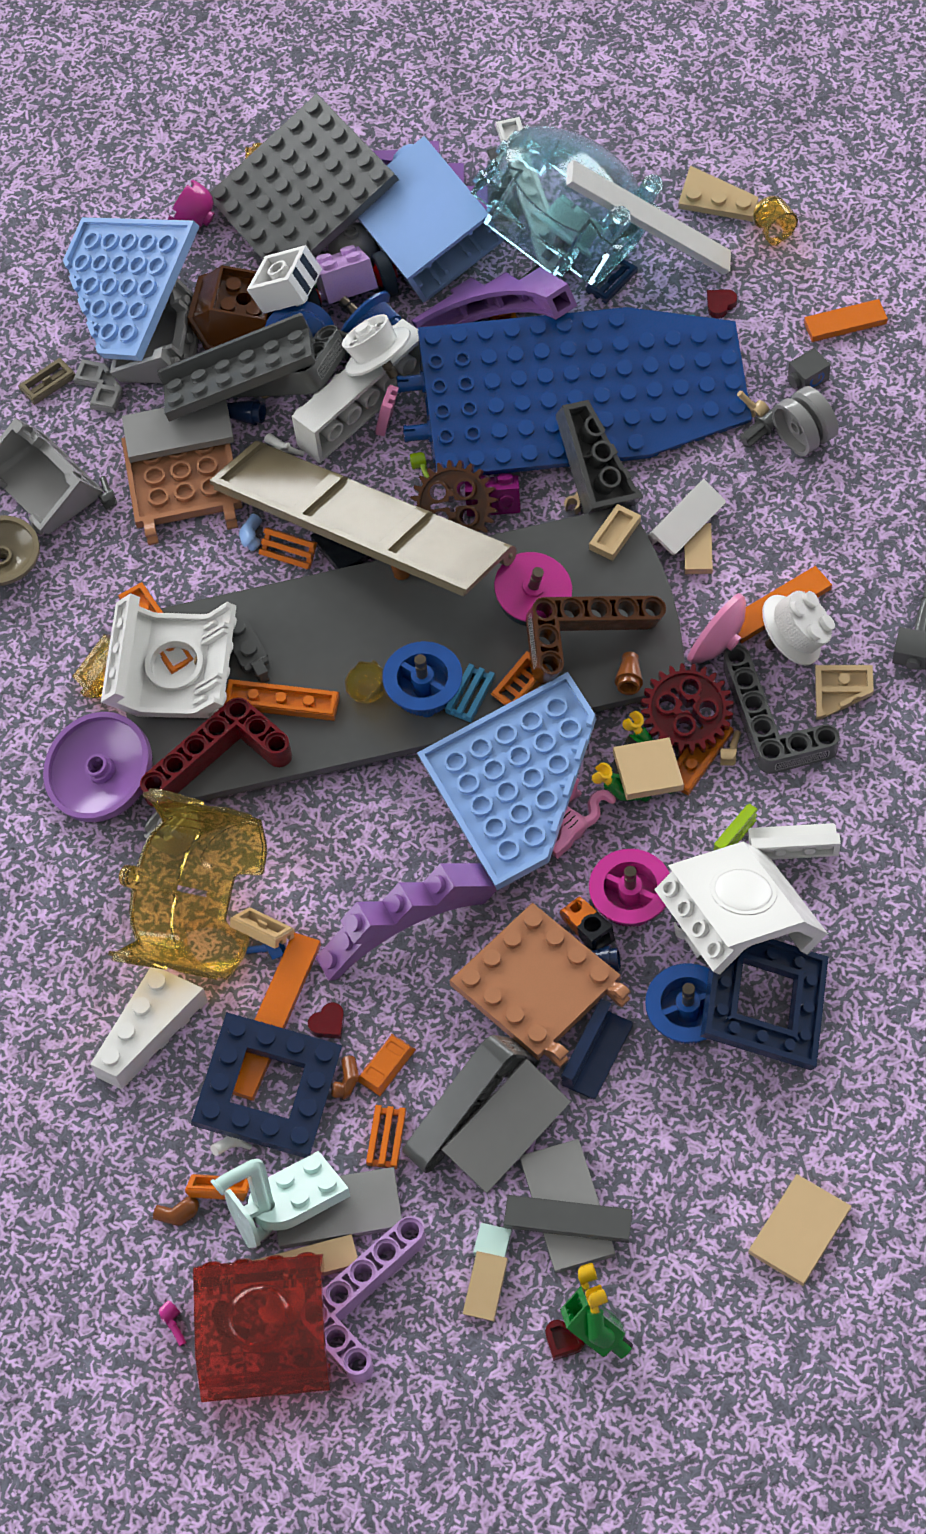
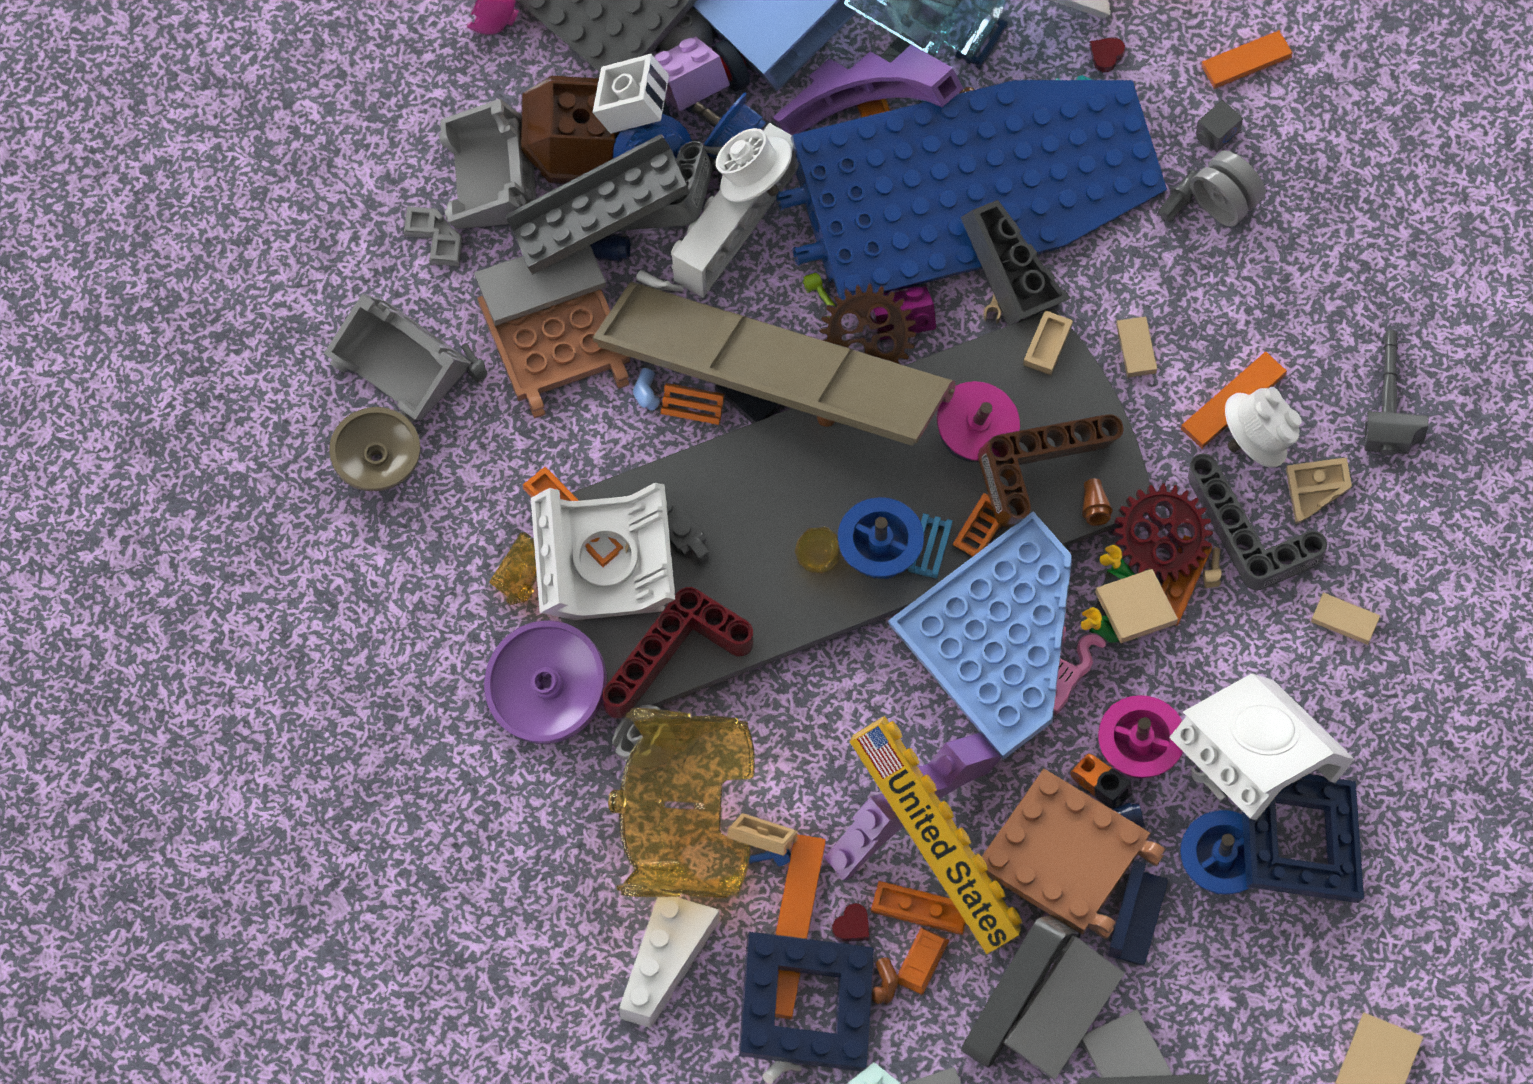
camera: 15 degrees left, 5 degrees up
dark tan tile [18,358,75,405] -> none
light blue plate [63,217,200,361] -> none
orange tile [224,679,340,721] -> none
orange tile [366,1105,406,1169] -> none
bright pink tile [375,385,399,436] -> none
white panel [647,479,726,555] -> none
bright pink dish [687,593,746,664] -> none
lime tile [714,803,758,850] -> none
tan hand [737,391,769,418] -> none
white panel [748,823,841,860] -> none
none -> yellow brick [850,716,1022,954]
none -> orange tile [871,881,966,935]
none -> tan tile [1311,592,1380,645]

